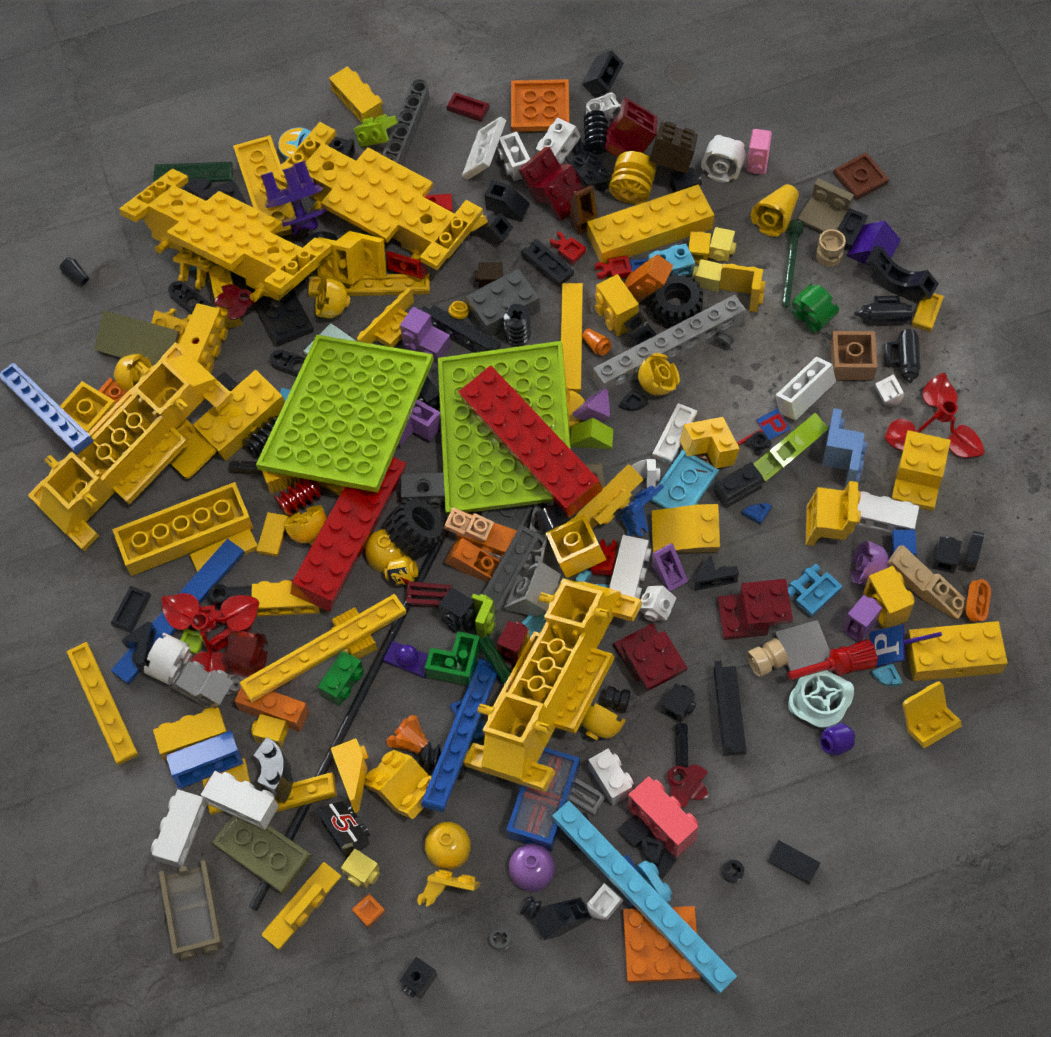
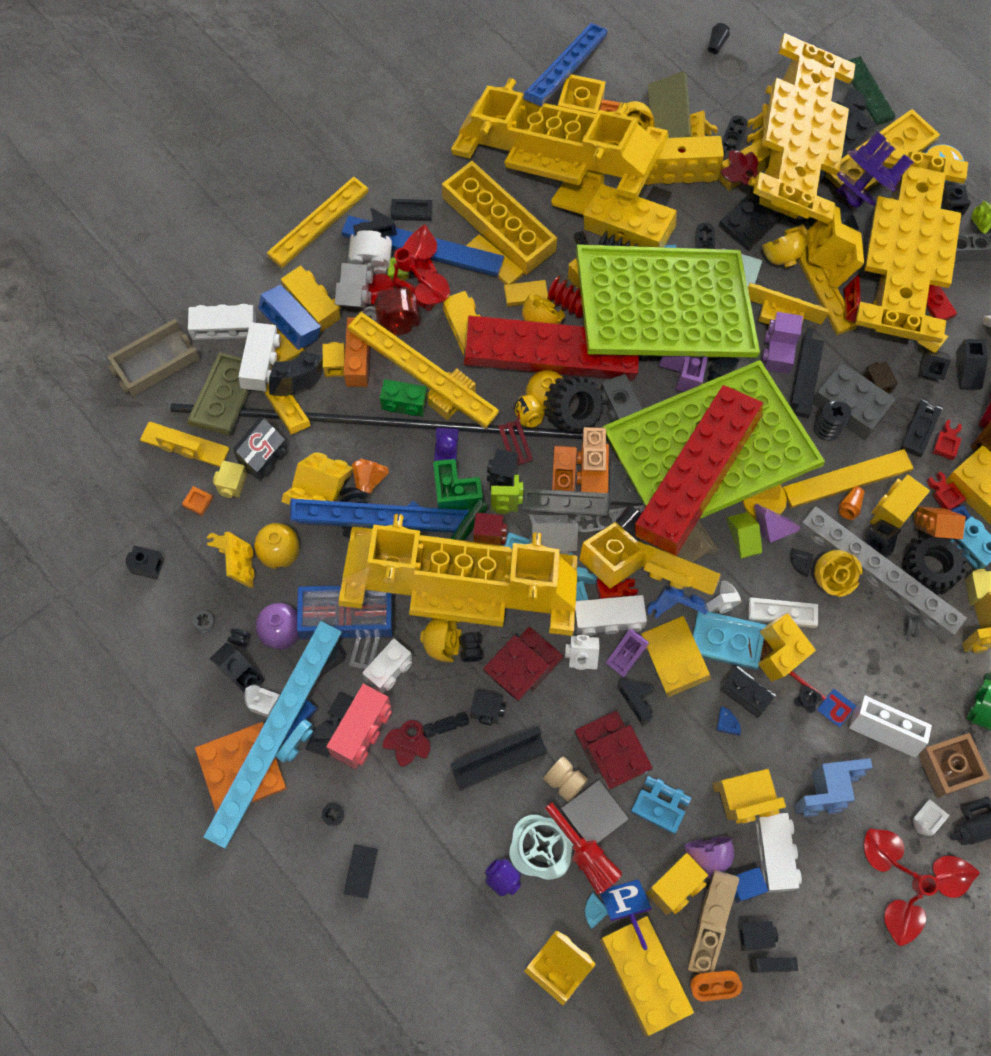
camera: 65 degrees right, 5 degrees up
black piece [209,584,252,610] -> none
yellow slope [331,738,369,813] -> none
yellow plate [448,301,469,319] -> none
lime slope [753,412,829,482] -> none
medium lavender brick [843,595,882,642] -> none
yellow bracket [891,430,951,511] -> none

